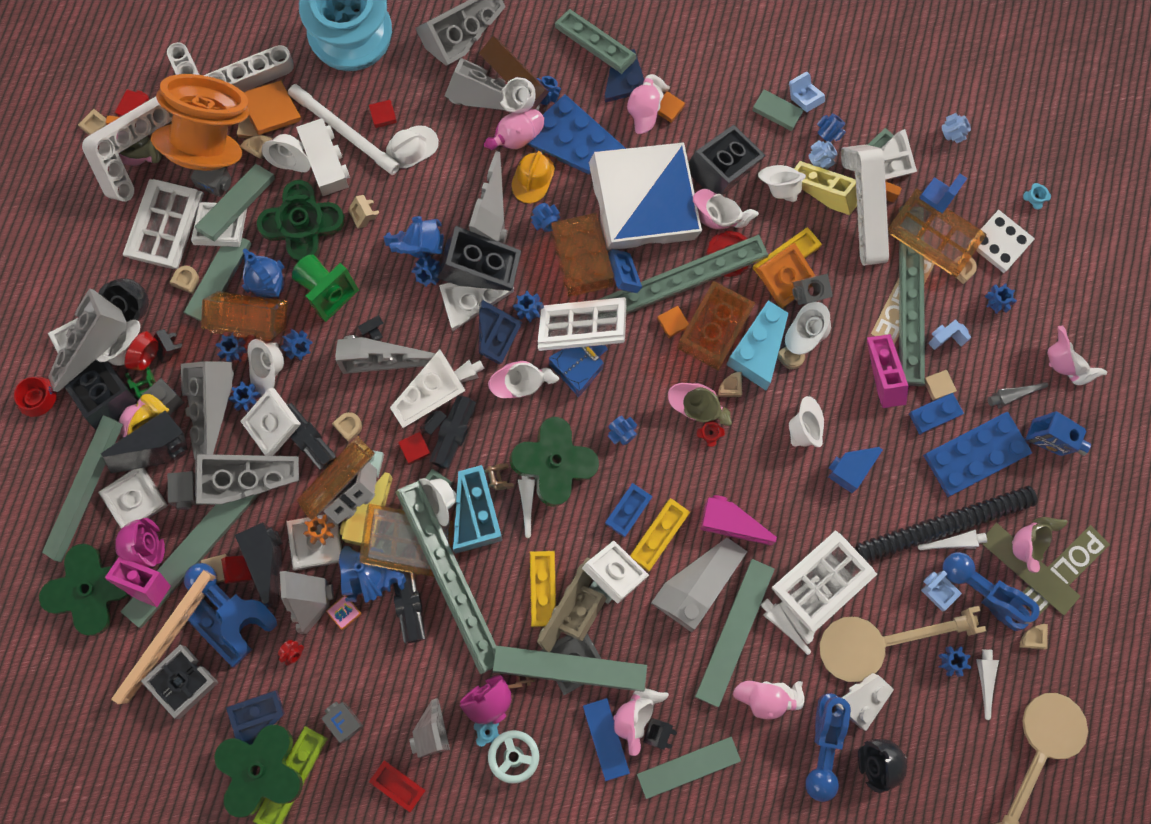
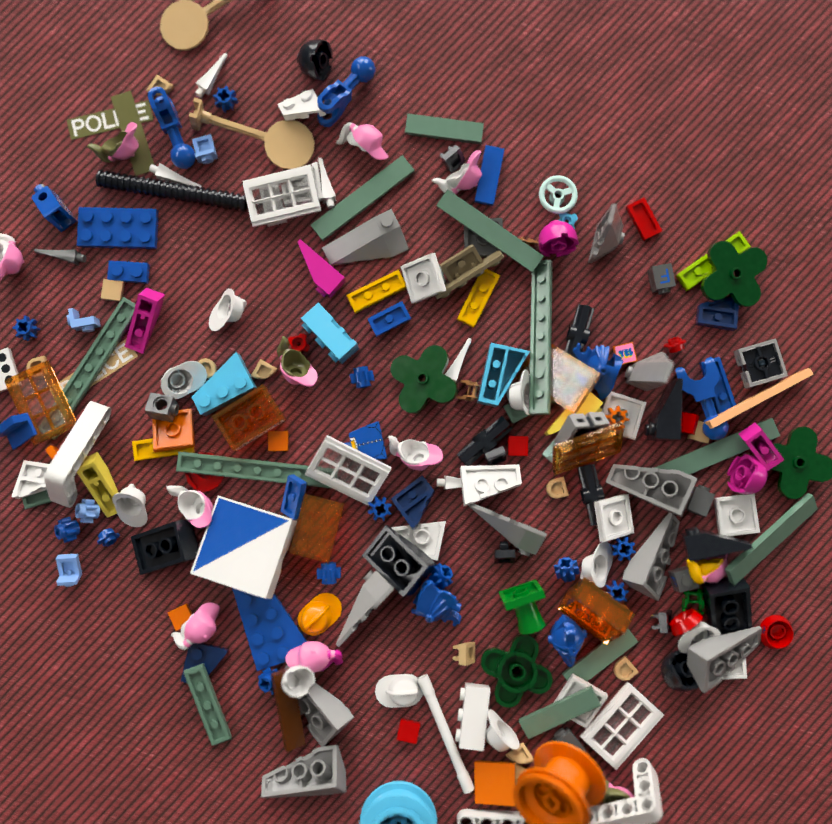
camera: 150 degrees left, 10 degrees up
sand green tile [752,90,803,131] -> none
blue slope [828,447,883,493] -> none
none -> blue plate [97,528,120,546]
none -> medium azure wedge [301,302,359,364]

